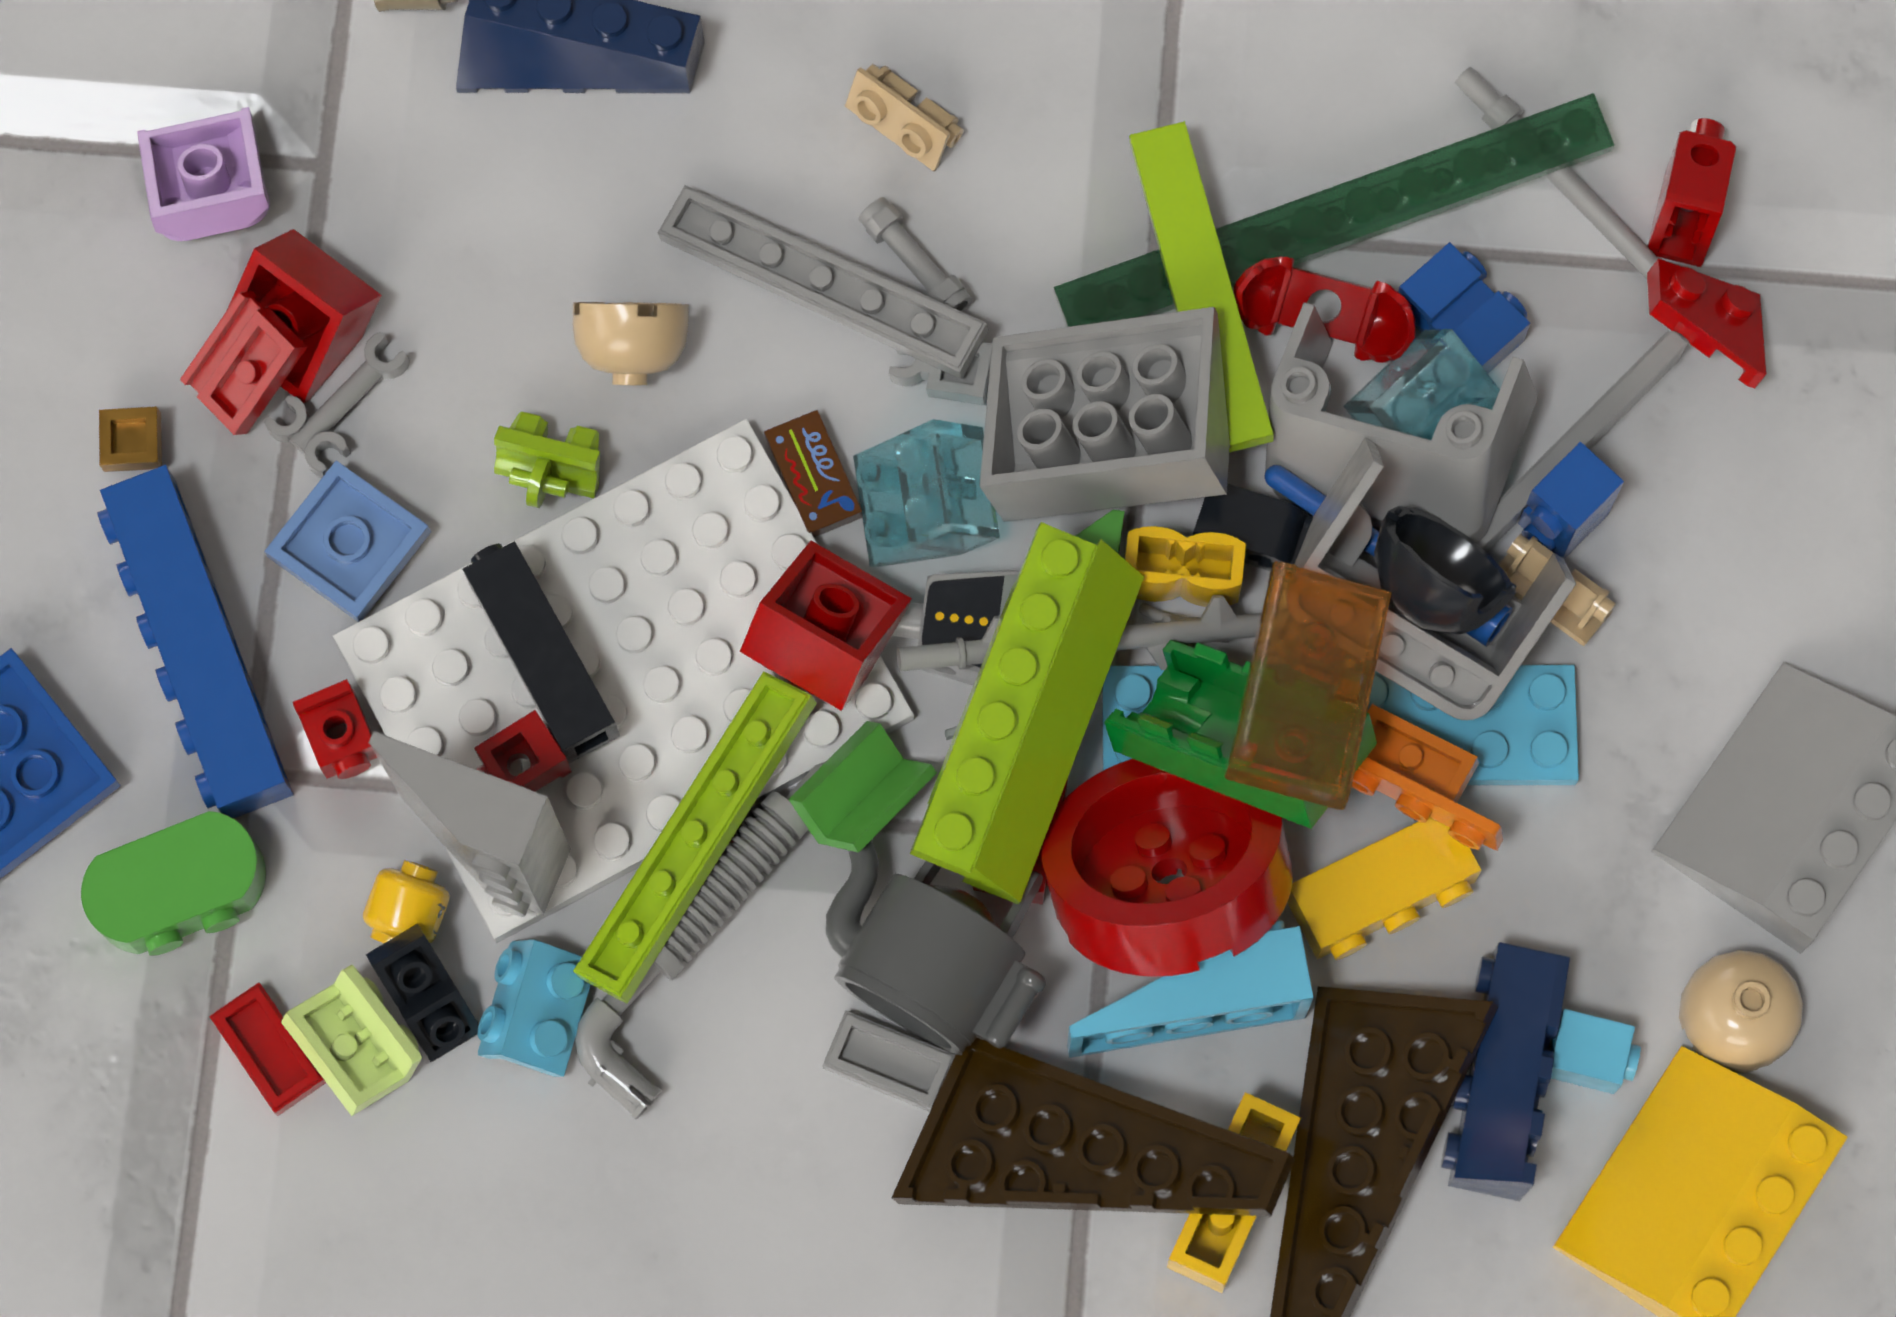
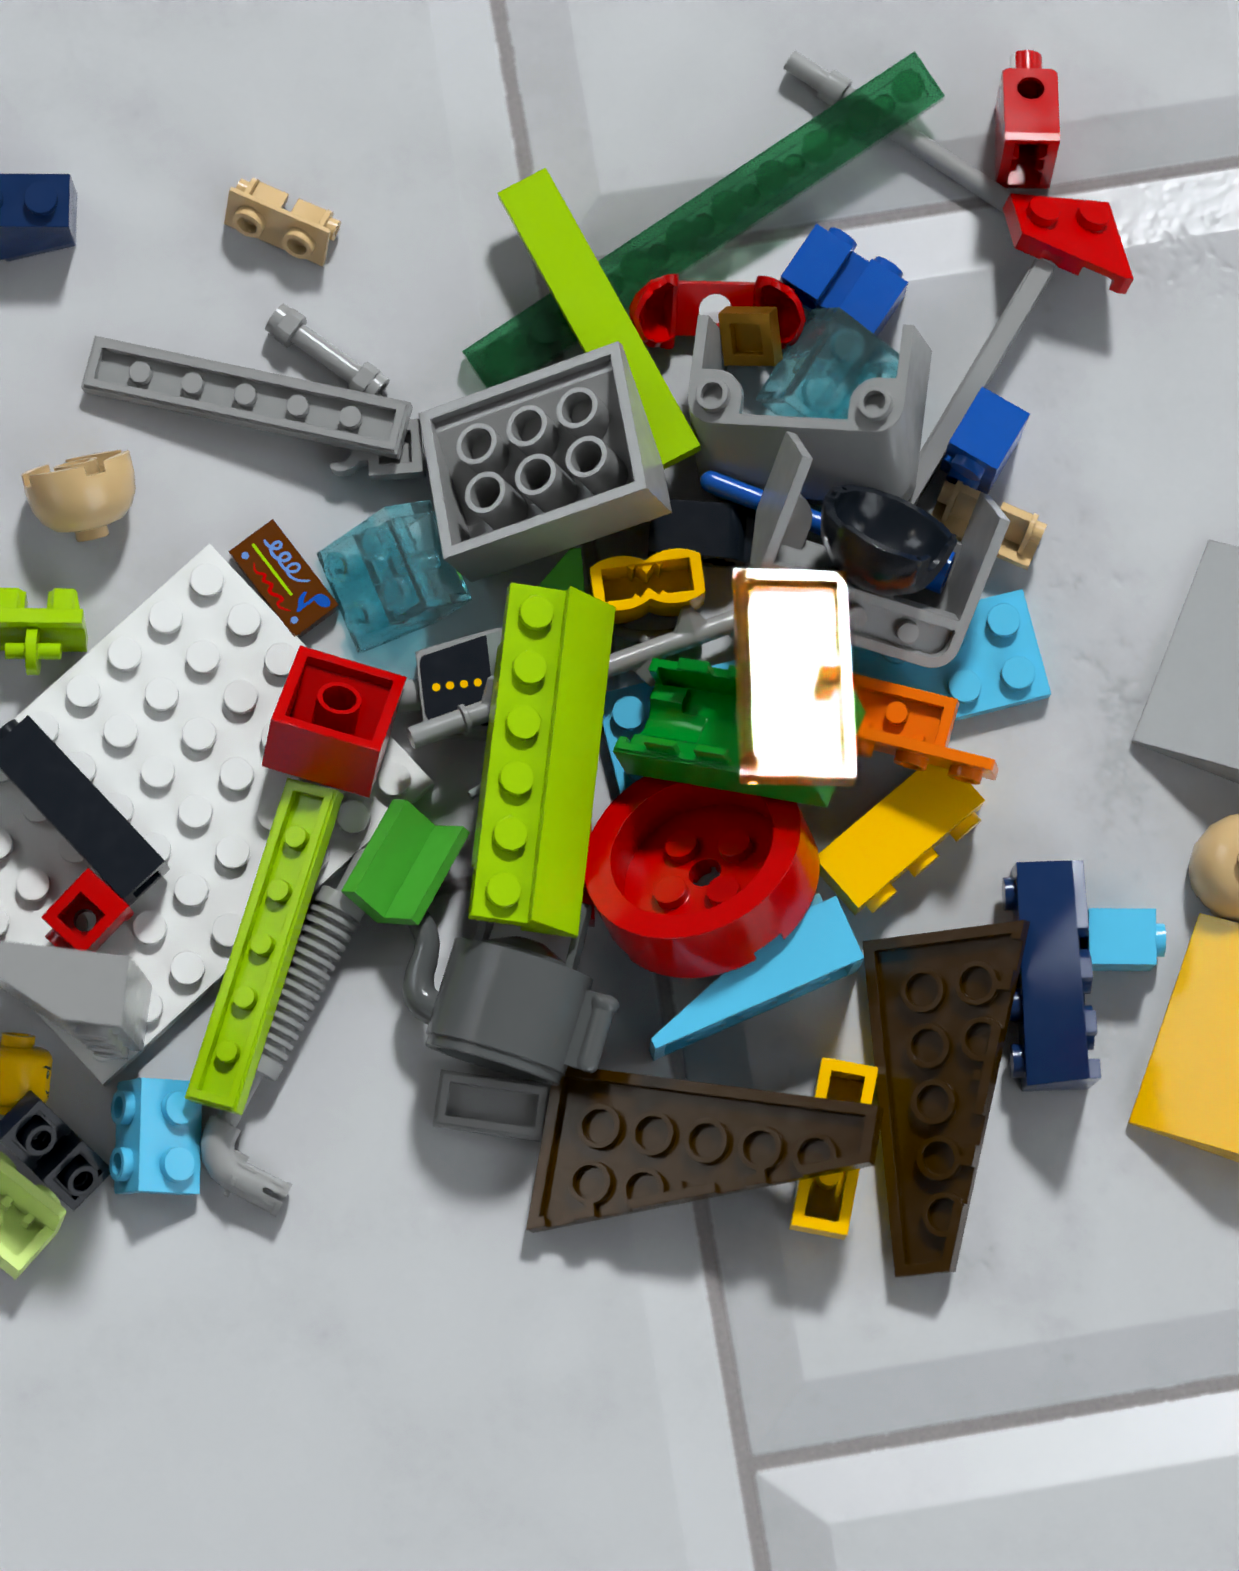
camera: 20 degrees left, 5 degrees up
none -> pearl gold plate [718,306,783,366]

